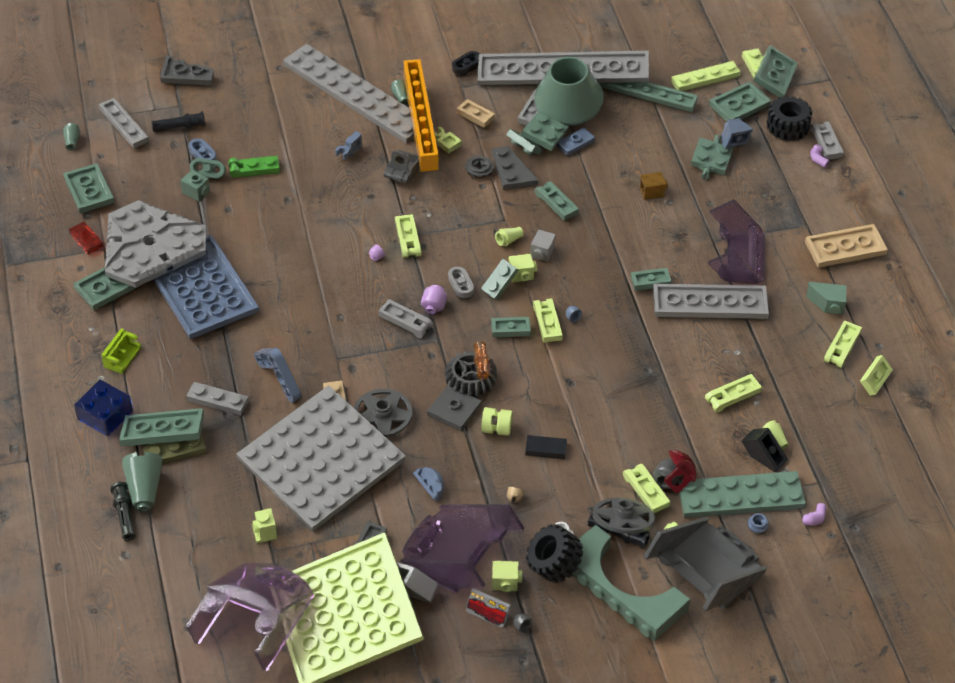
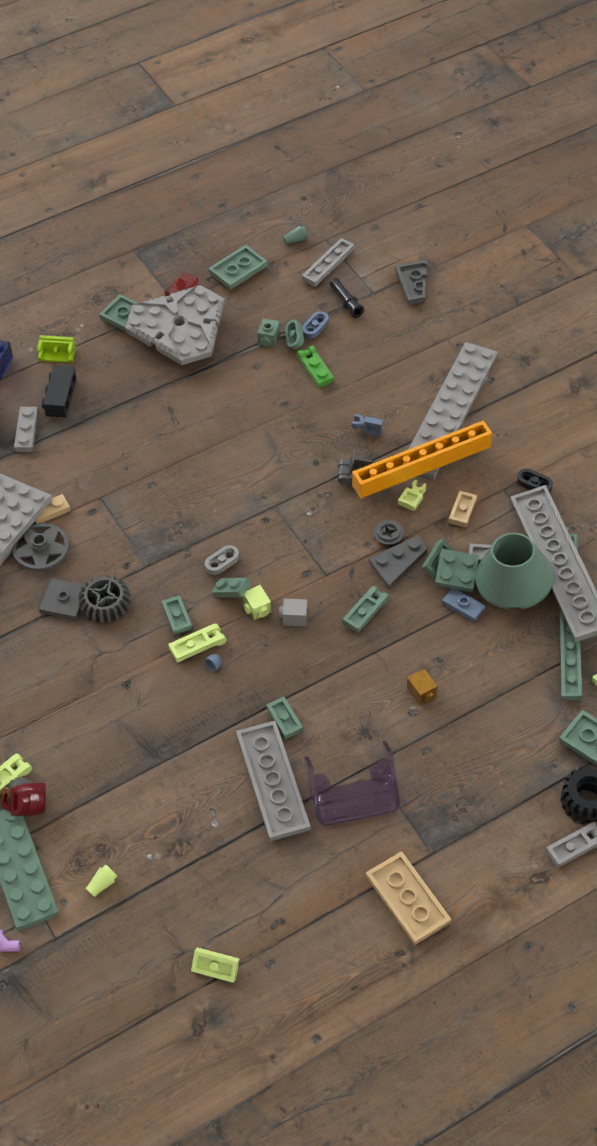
camera: 75 degrees right, 5 degrees up
sand blue plate [153,235,259,339] -> none
sand blue beam [254,348,302,403] -> none
lavender hinge [369,244,385,261] -> none
light grey plate [378,299,433,338] -> none
yellowish green plate [395,214,421,258] -> none
lavender head [421,285,448,314] -> none
clear orange pin [474,341,489,379] -> none
yellowish green wheel [481,407,513,436] -> none
yellowish green cone [495,227,523,246] -> none
black tile [525,435,567,459] -> none
sand green plate [690,134,733,180] -> none
yellowish green plate [705,374,762,413] -> none
sand blue slope [721,118,753,148] -> none
black slope [741,428,788,472] -> none
sand green slope [806,282,847,315] -> none
lavender arm [810,144,830,168] -> none
yellowish green plate [824,320,862,368] -> none
none -> black brick [42,365,77,418]

